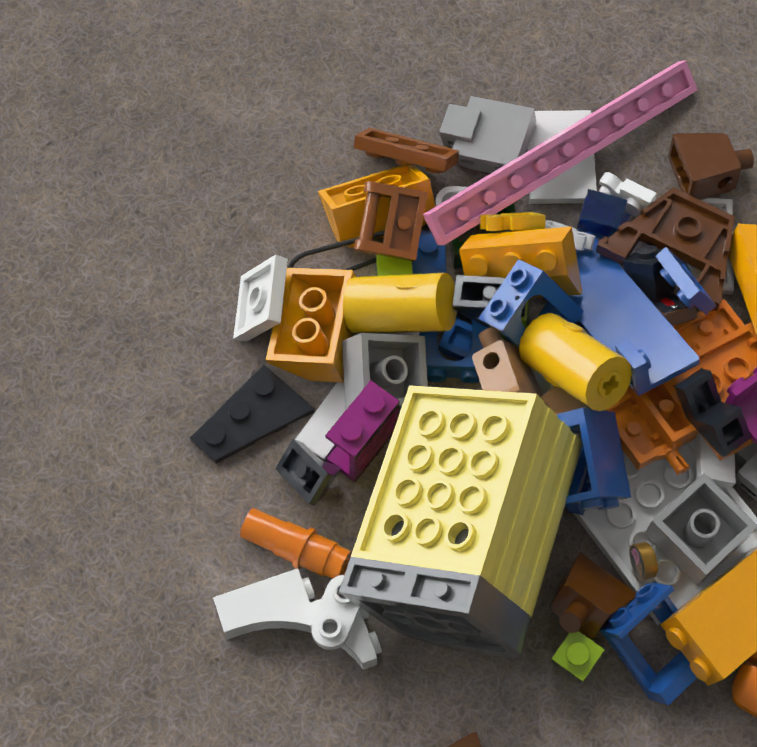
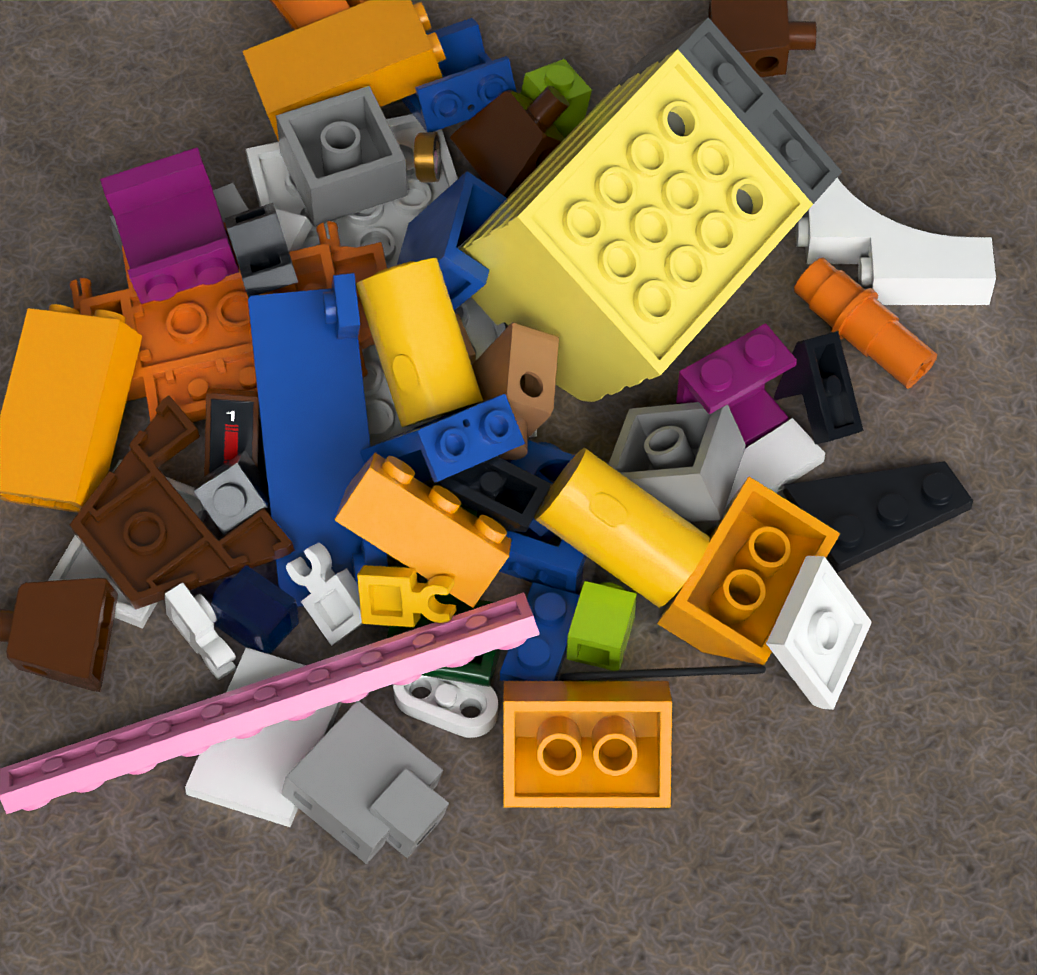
camera: 160 degrees left, 10 degrees down
white plate [311,575,360,650] -> none
dark orange plate [353,181,427,262] -> none
dark orange plate [354,127,459,174] -> none
plate [655,247,717,315] -> none

